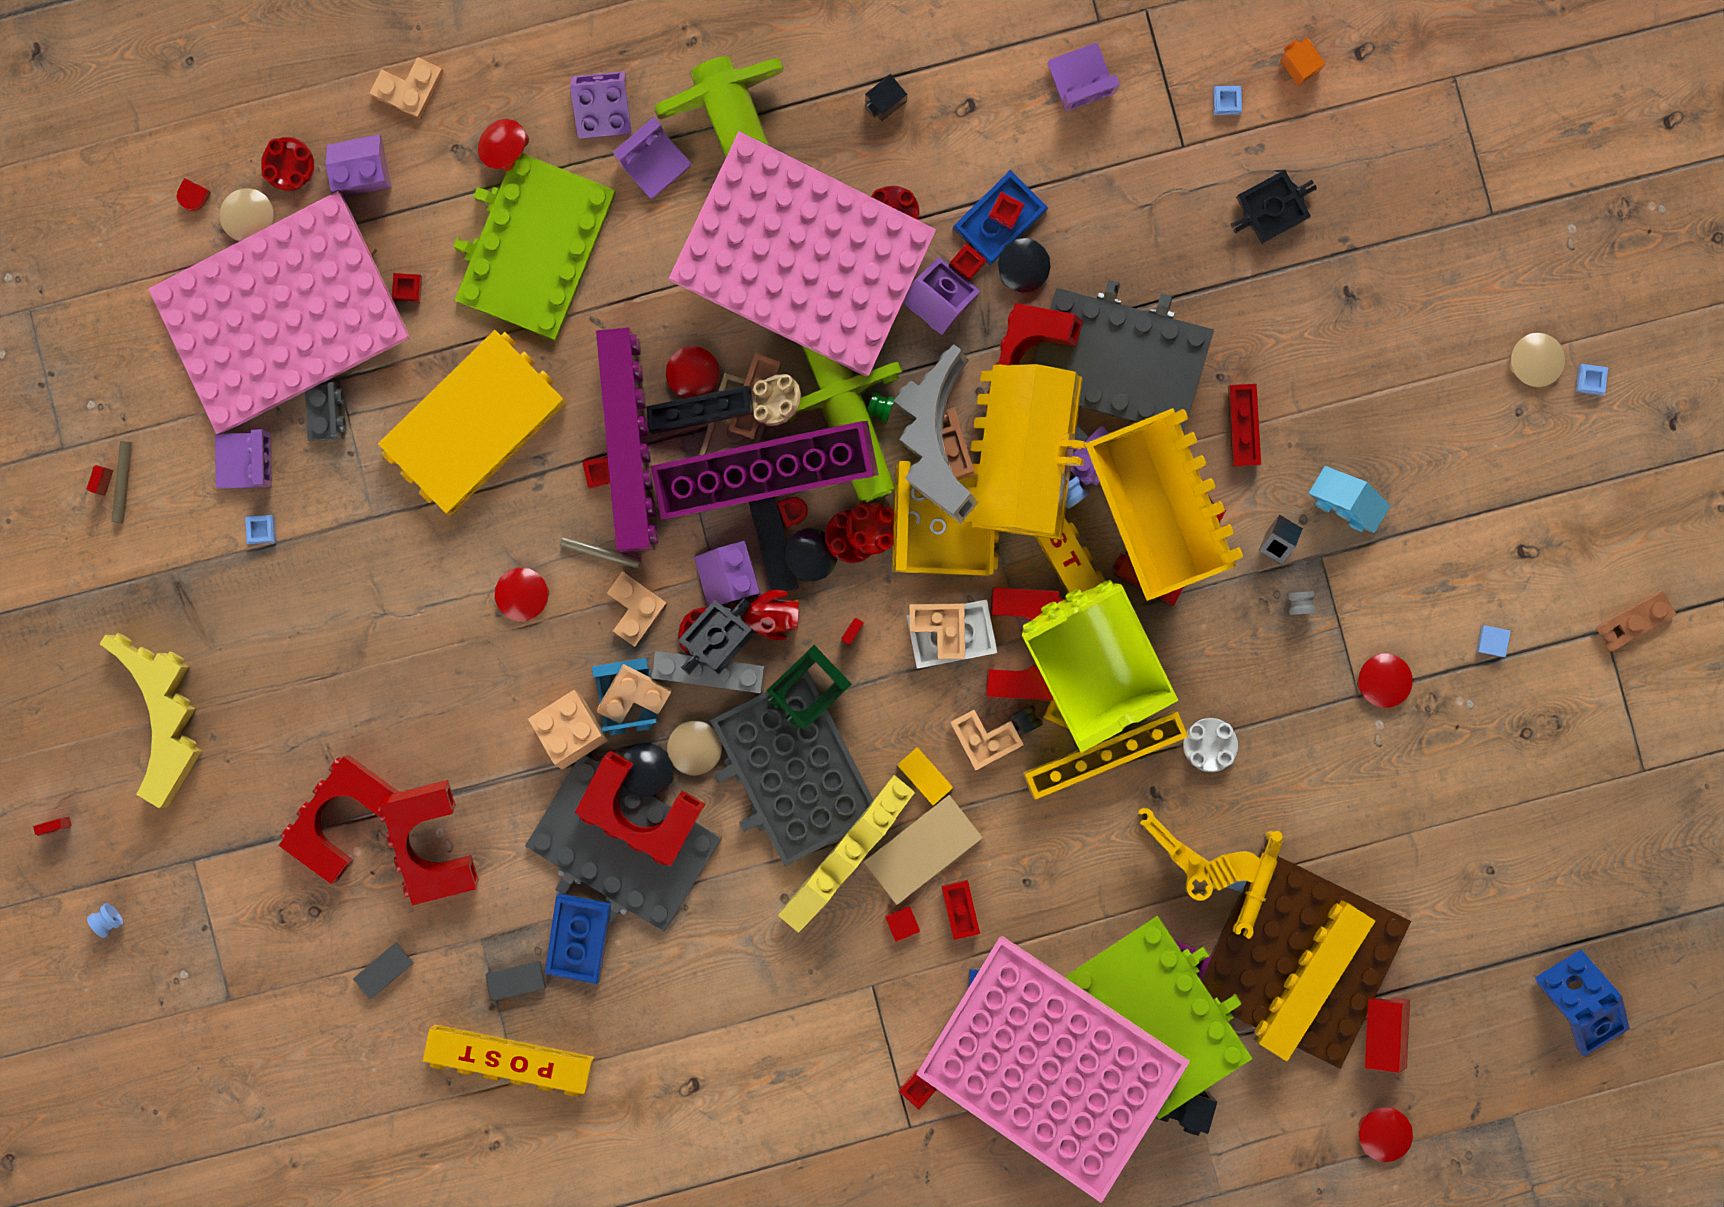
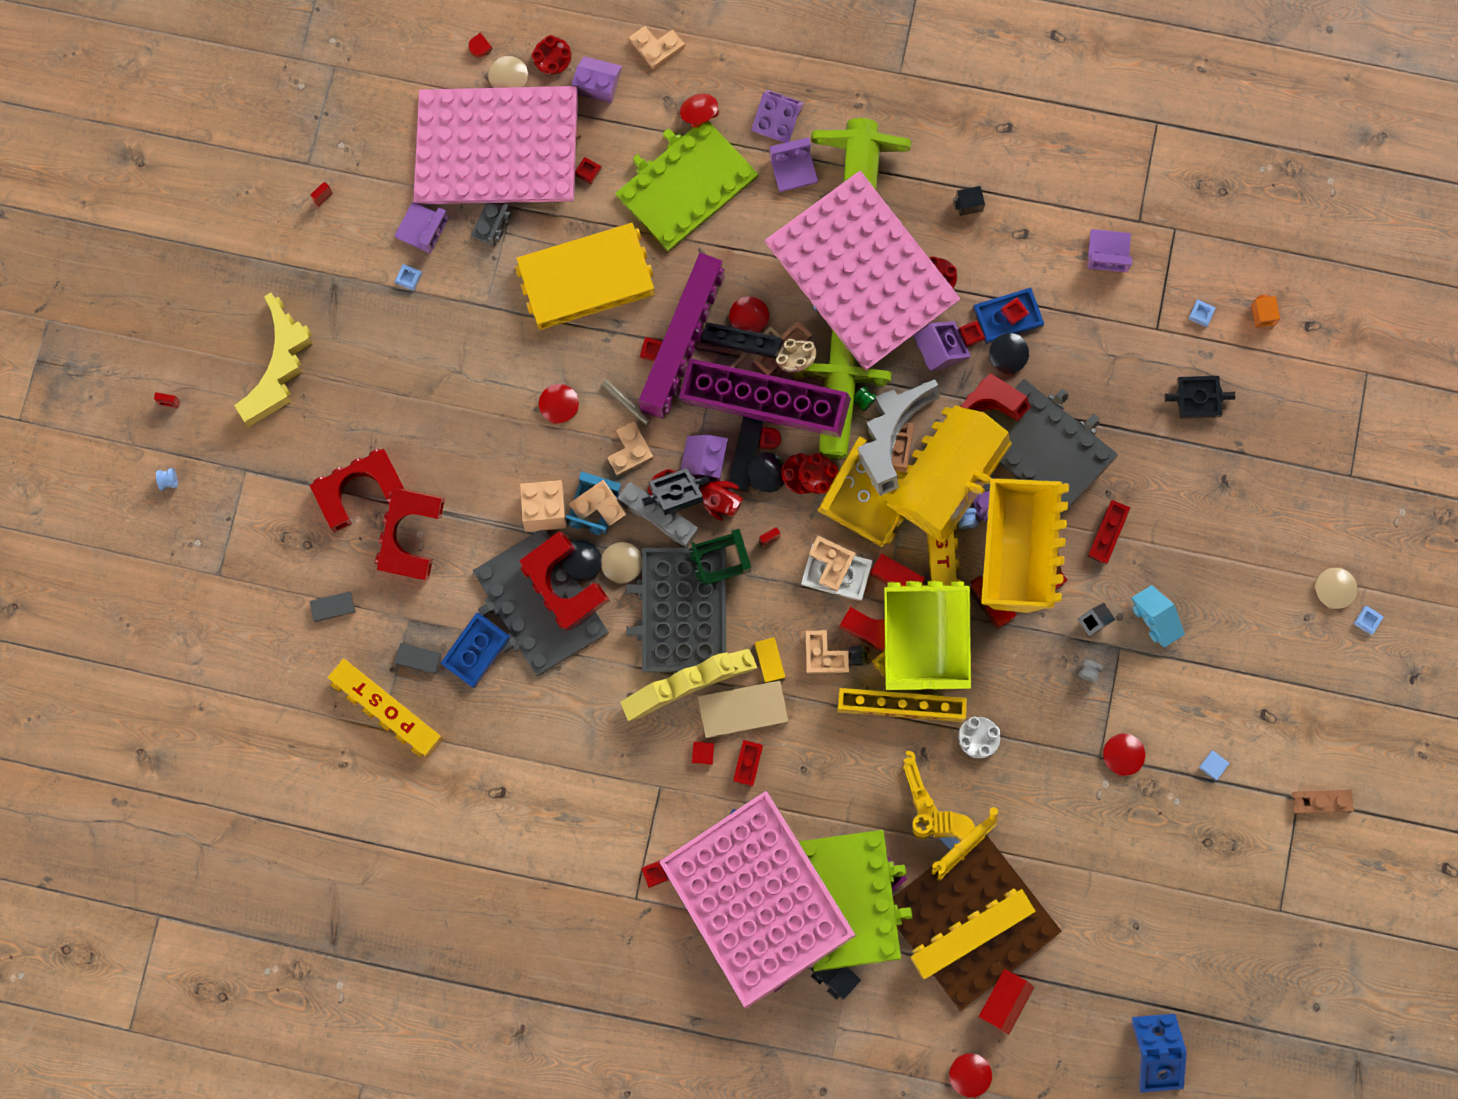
camera: 30 degrees right, 10 degrees down
dark tan bar [111,441,131,523] -> none

